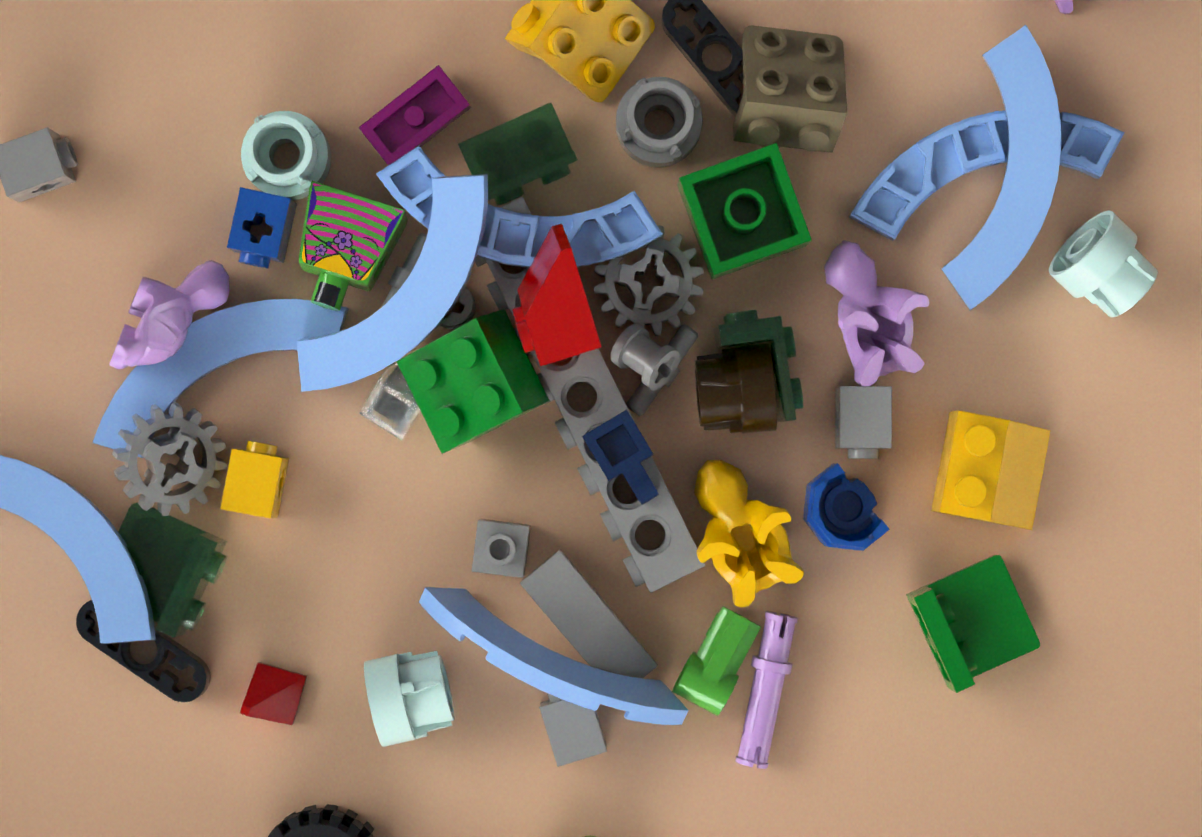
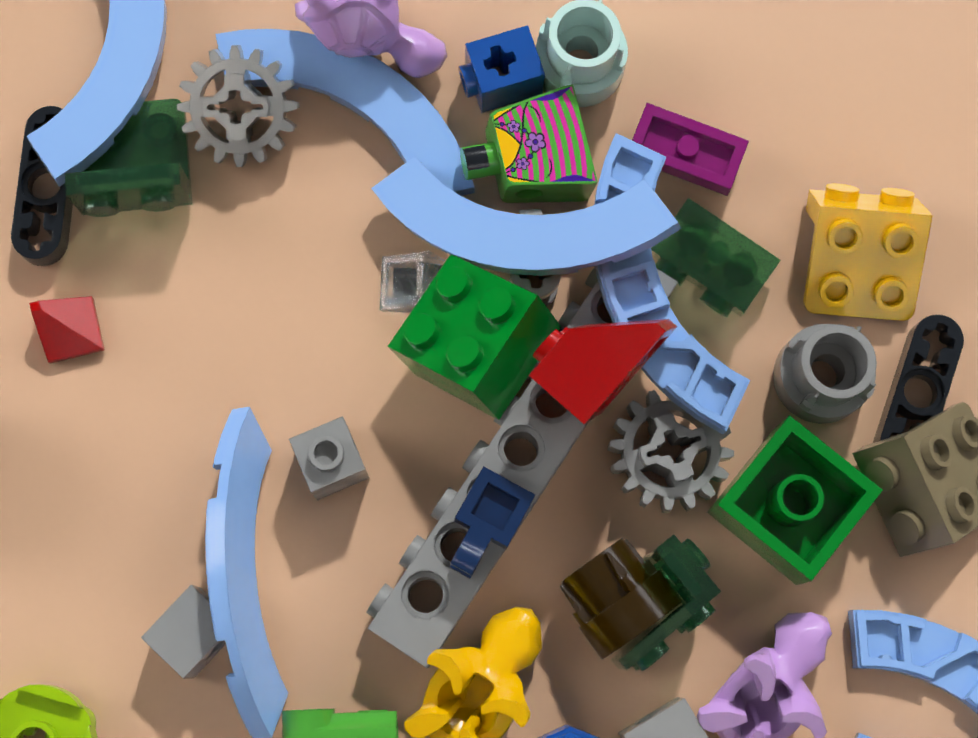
camera: 55 degrees right, 10 degrees down
yellow brick [220,440,289,519] -> none
light aqua piece [364,651,455,747] -> none
light grey slope [520,549,658,679] -> none
light grey piece [611,324,698,416] -> none

